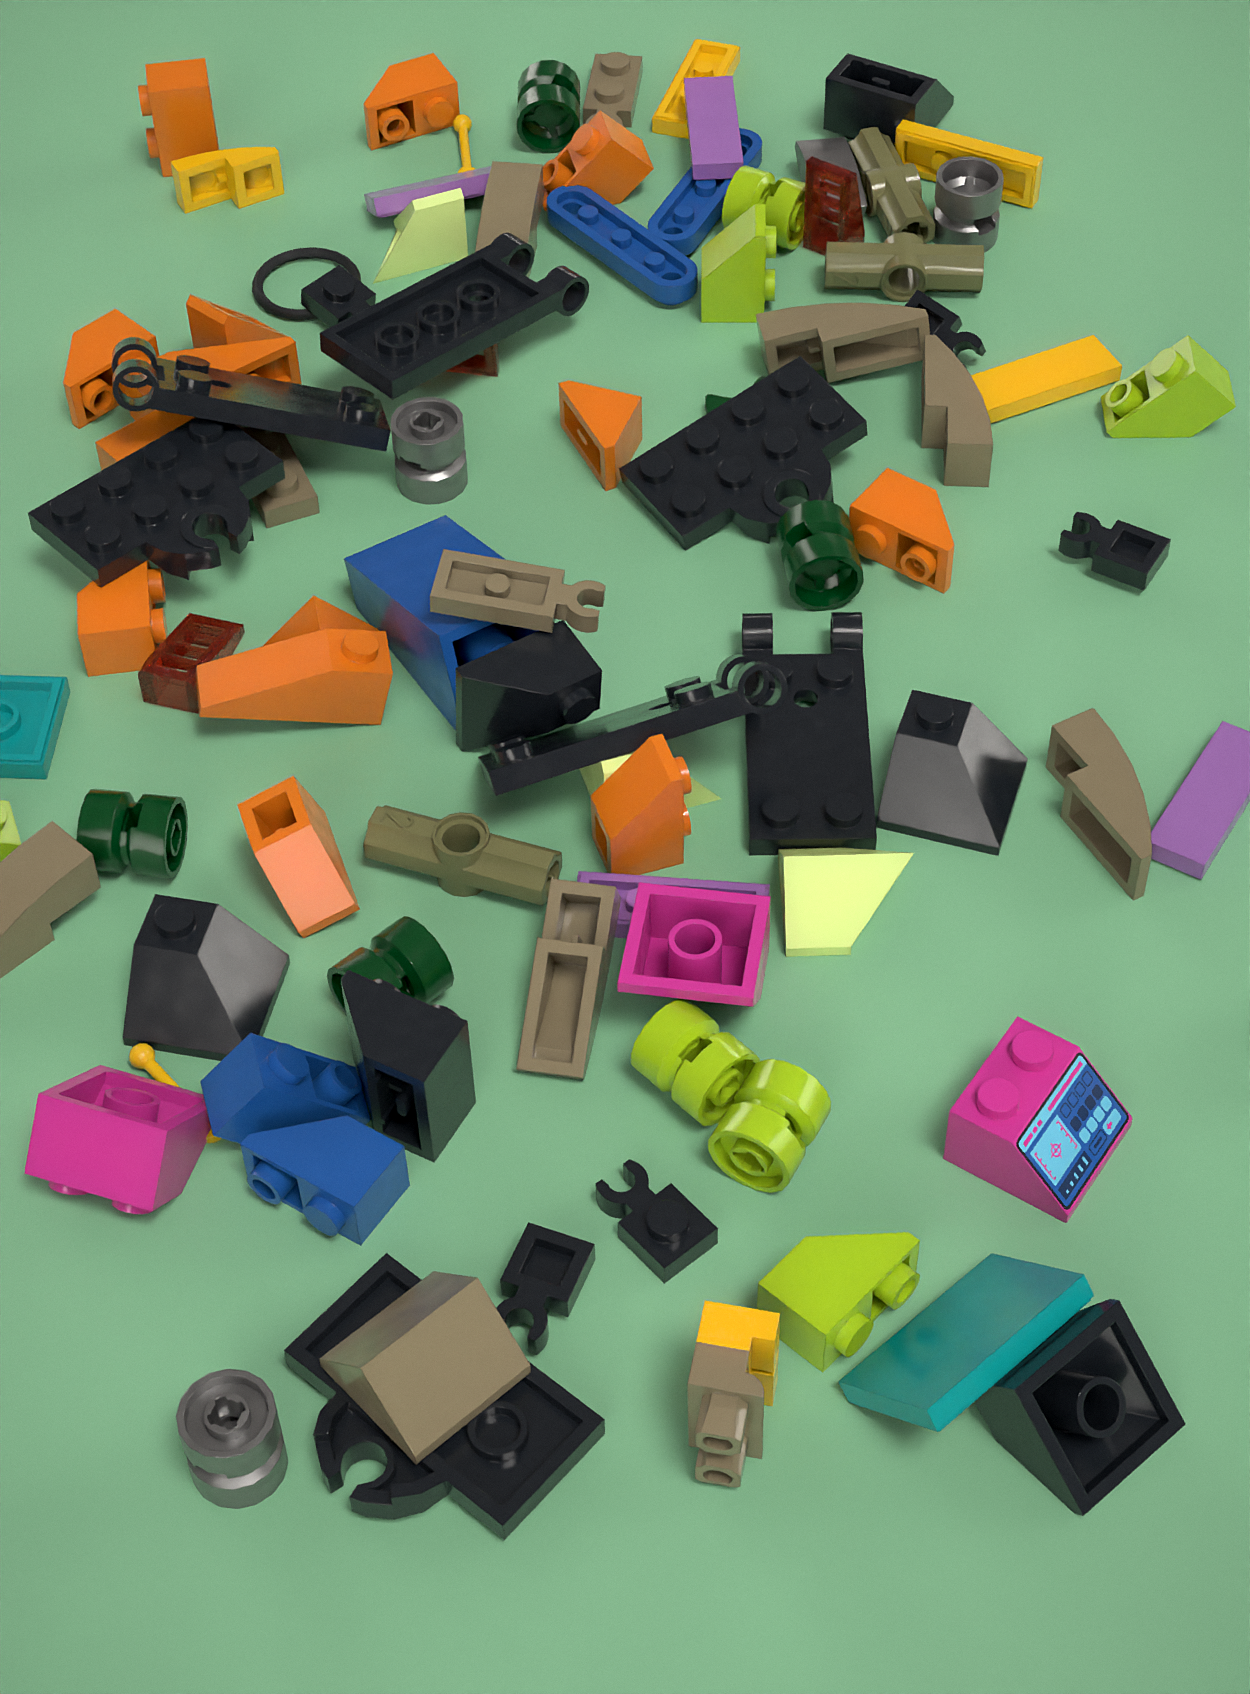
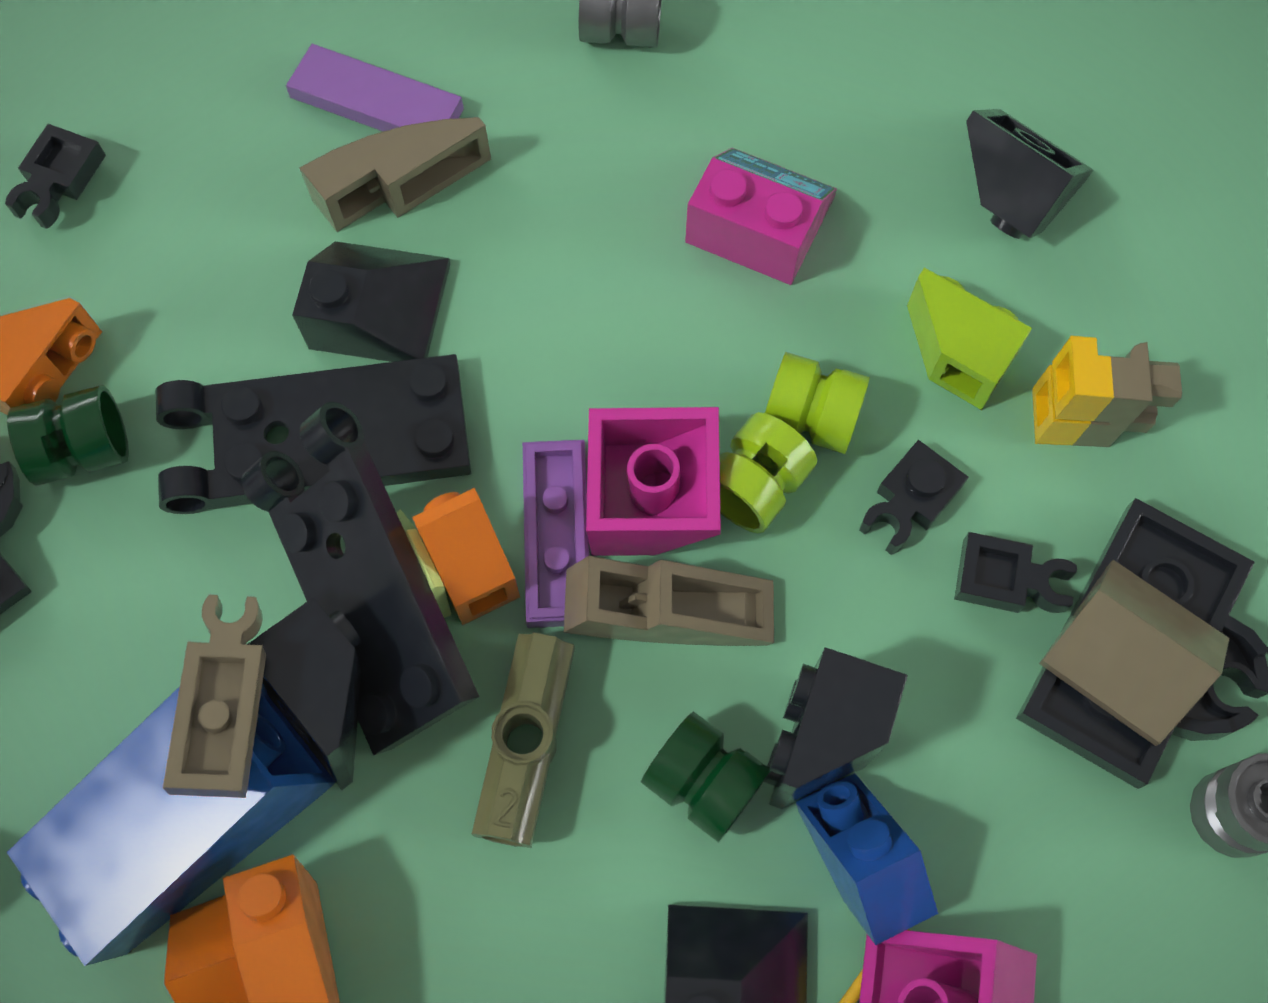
camera: 100 degrees left, 20 degrees up
orange slope [237,775,360,938] -> none
blue slope [240,1115,410,1246] -> none
yellowish green slope [778,848,914,957] -> none
teal tile [838,1253,1094,1432] -> none

